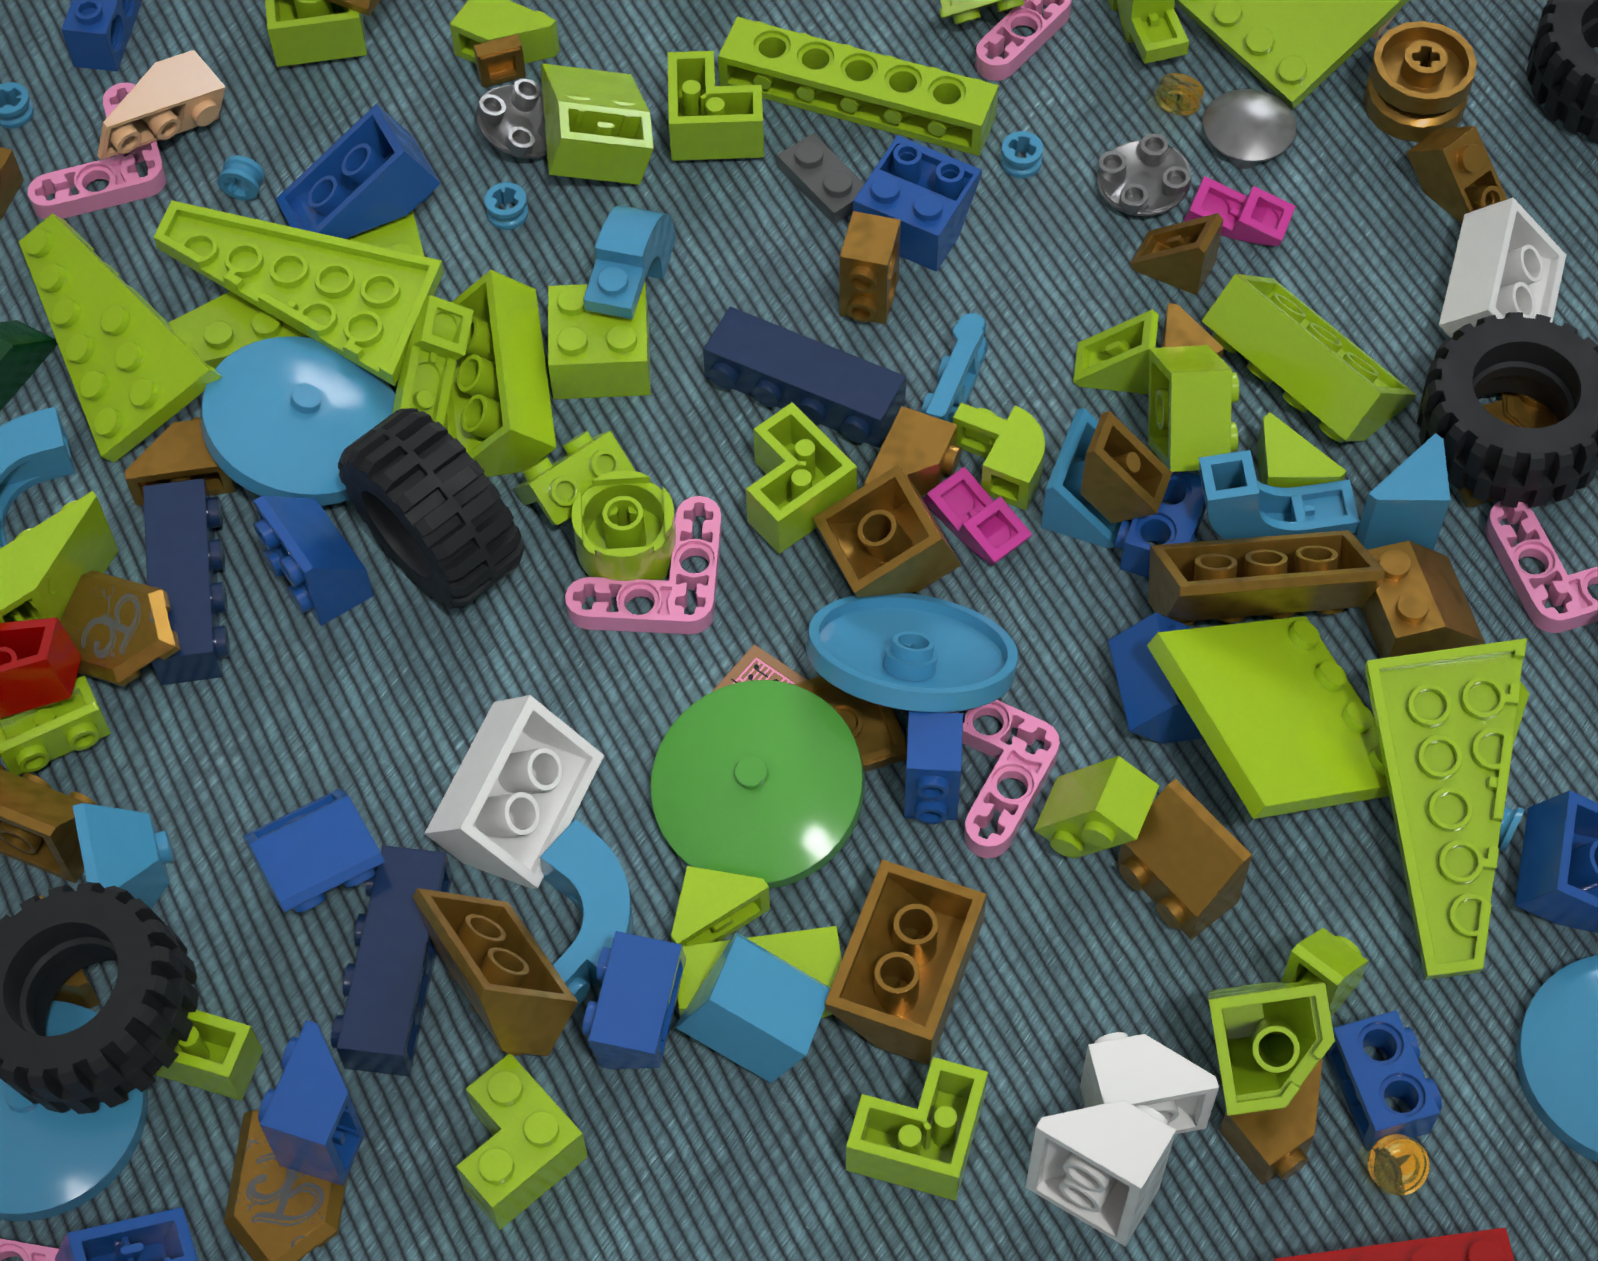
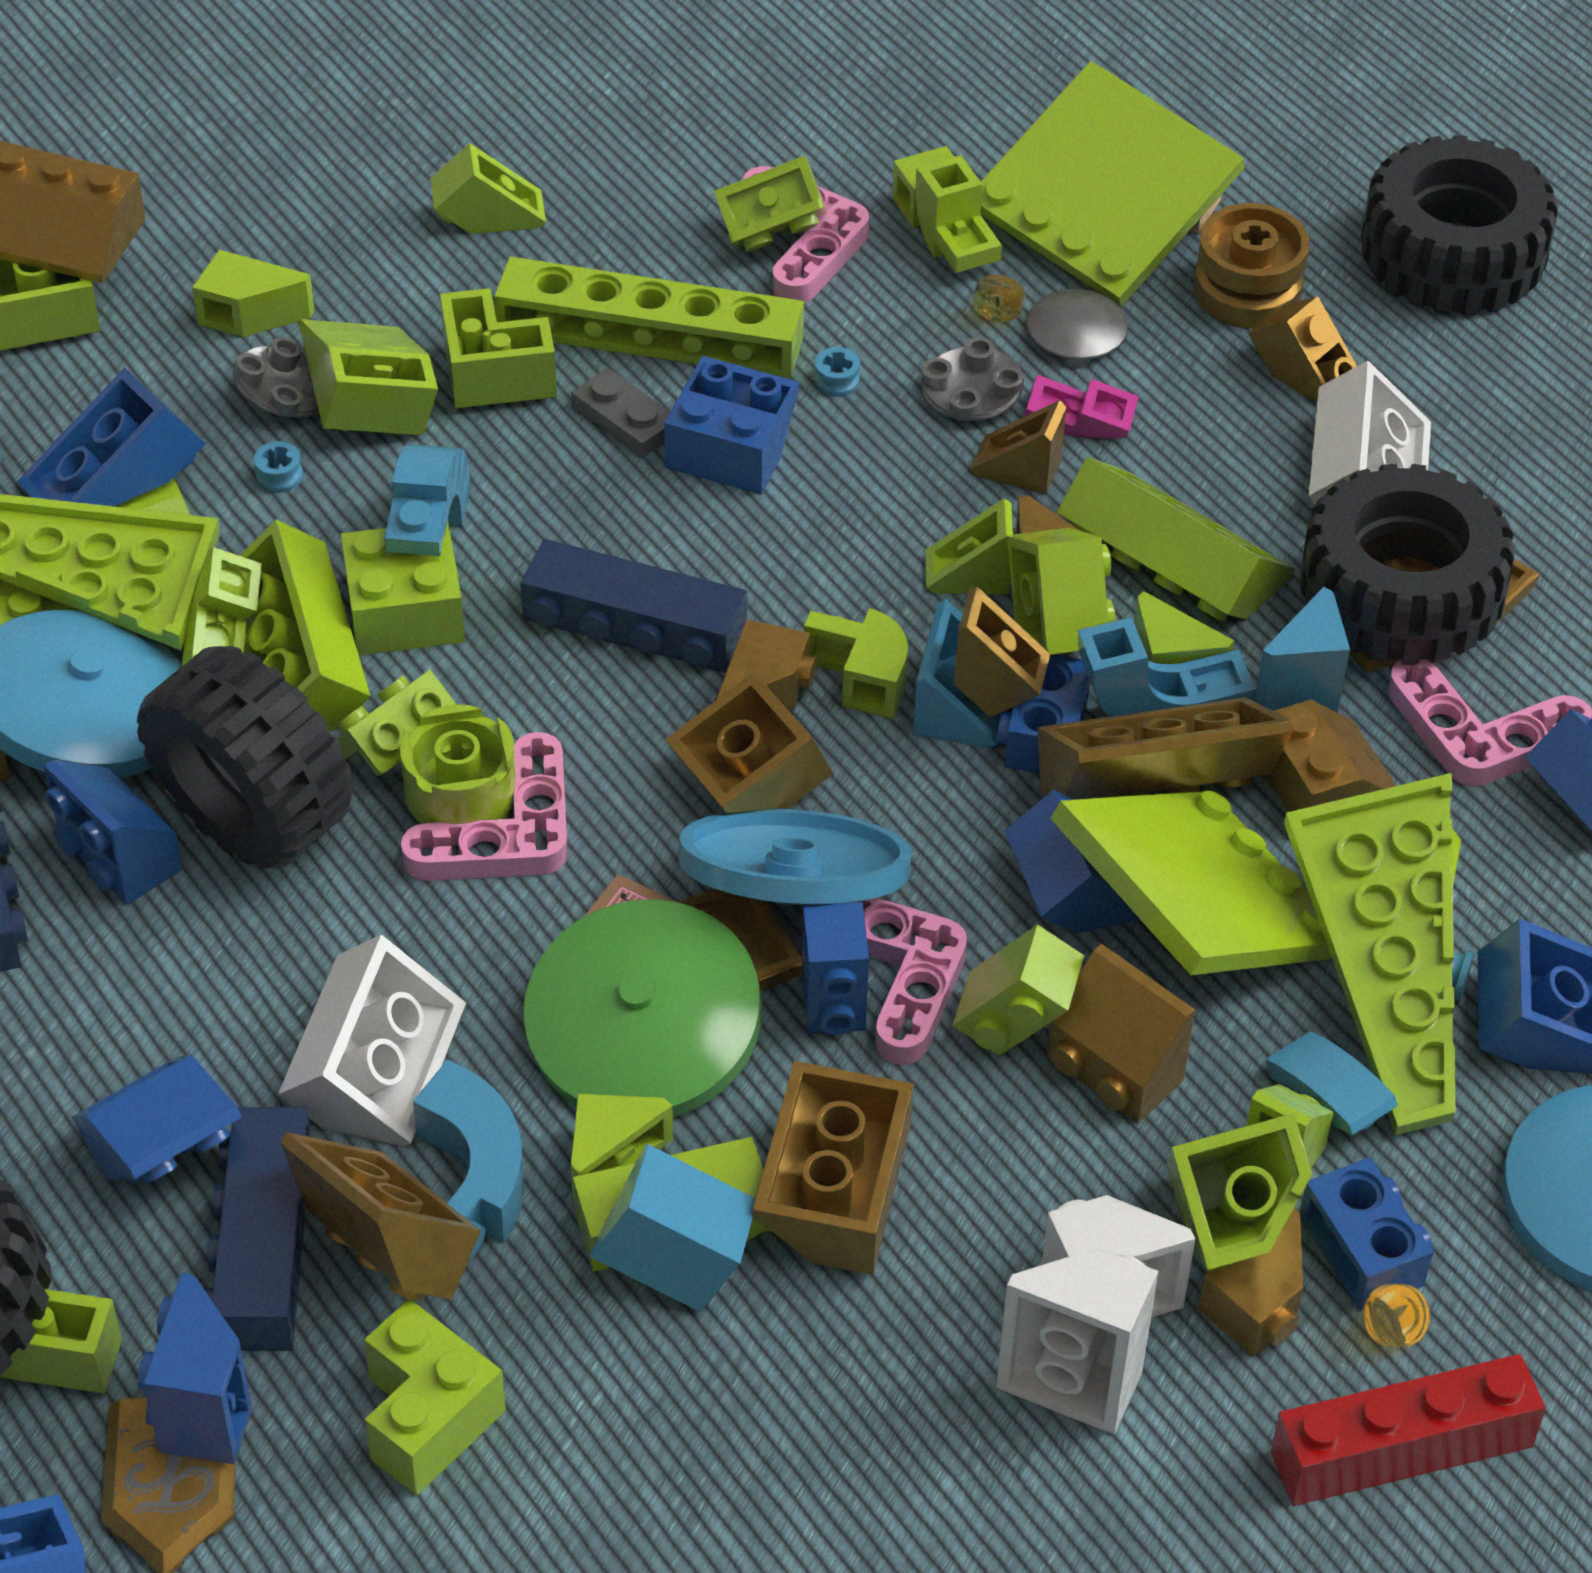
camera: 10 degrees left, 10 degrees down
pearl gold tile [473,34,526,88] -> none
blue slope [582,931,686,1069] -> none
lime brick [746,402,857,554] -> none
pearl gold brick [839,211,901,324] -> none
lime brick [846,1057,988,1201] -> none
dark azure hinge [921,312,988,423] -> none
dark pink slope [924,466,1033,566] -> none
none -> dark azure slope [1266,1031,1398,1135]

